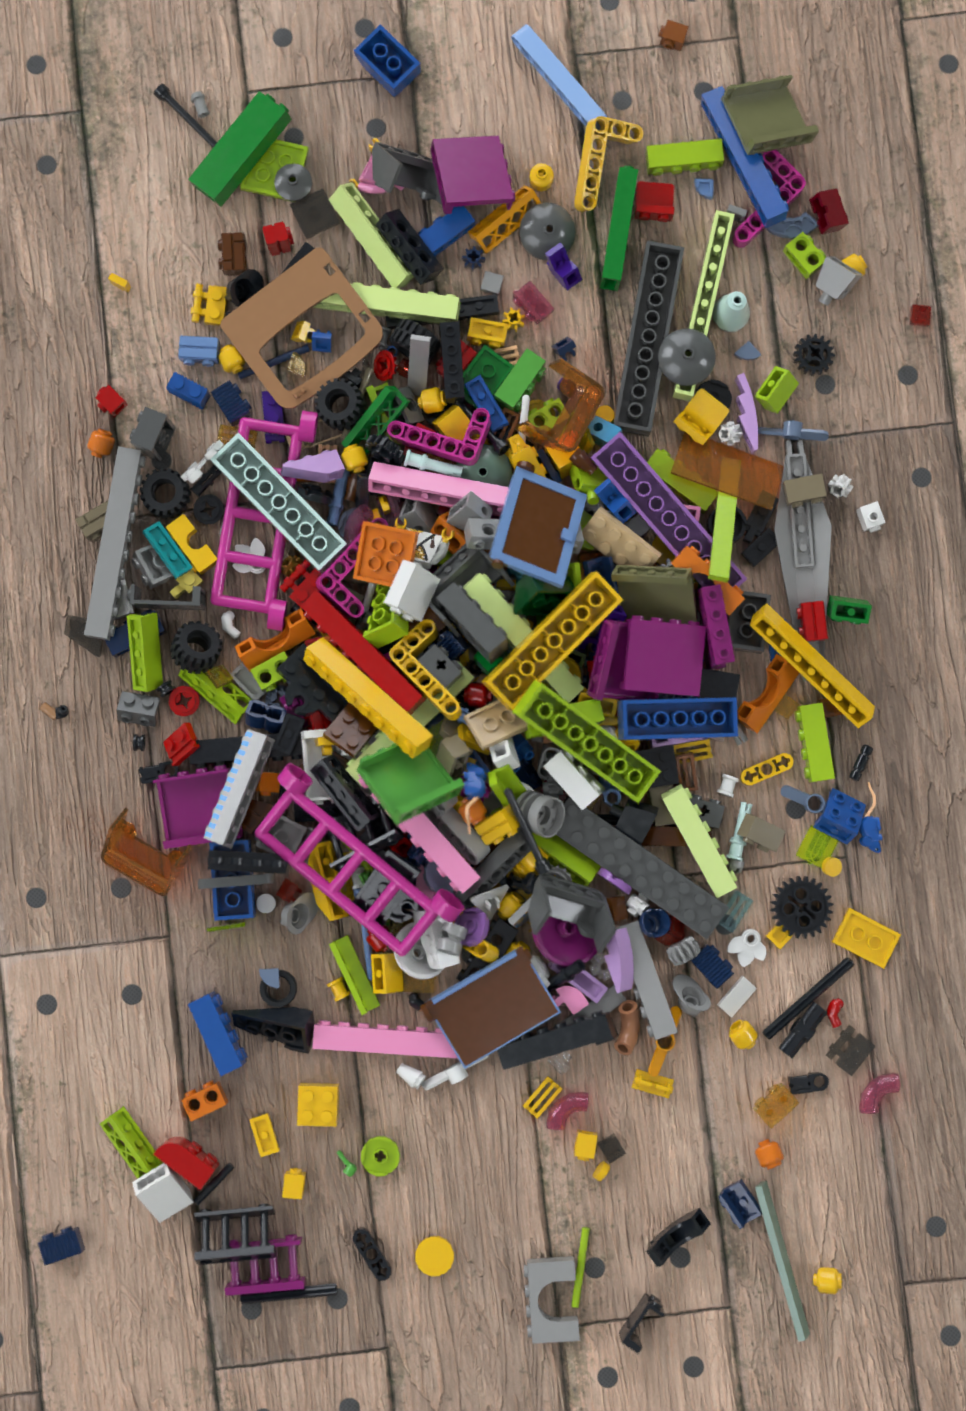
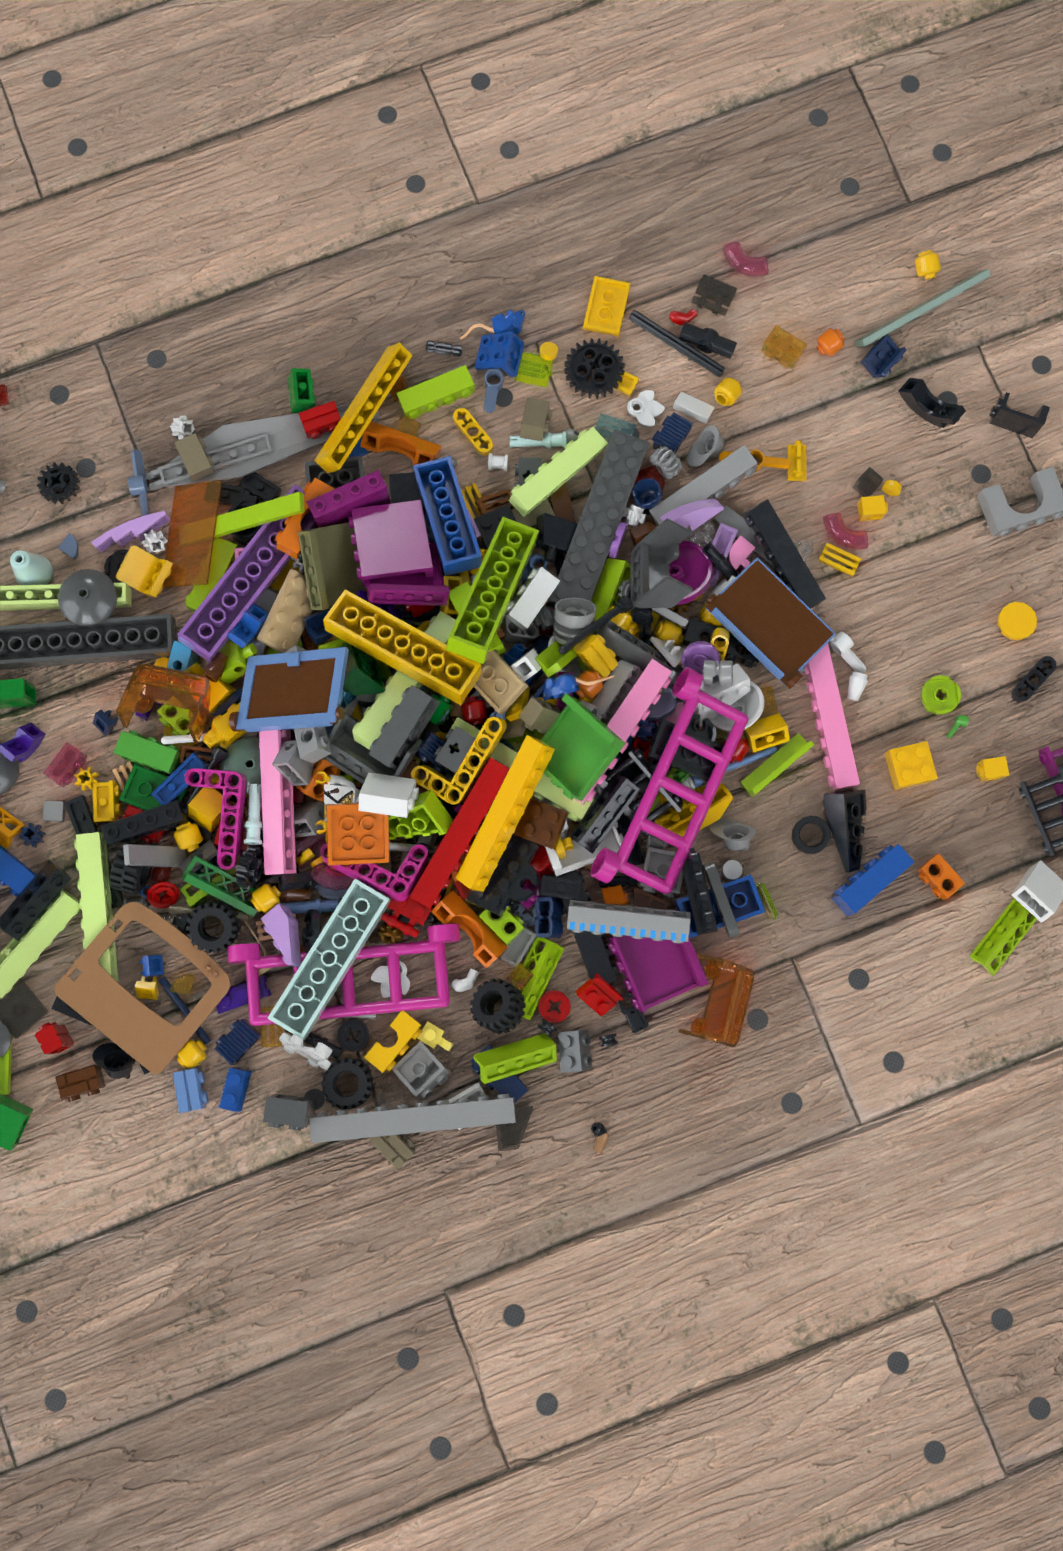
camera: 100 degrees left, 5 degrees down
orange head [87,428,115,458] -> none
red brick [95,384,128,418] -> none
yellow tile [108,273,131,293] -> none
dark grey panel [127,584,206,610] -> none
teal plate [142,521,193,579] -> none
red brick [153,1137,220,1190] -> none
yellow plate [191,284,227,326] -> none
black piece [194,1162,235,1205] -> none
yellow plate [249,1113,280,1157] -> none
sand blue tile [259,968,280,988] -> none
clear red tile [276,878,302,903] -> none
yellow bush [326,977,351,1002] -> none
black arm [408,993,426,1012] -> none
lime bar [571,1227,590,1308] -> none
nougat cylinder [614,1000,640,1055] -> none
lime brick [754,366,799,414] -> none
black piece [788,1072,829,1095] -> none
white brick [856,501,886,533] -> none

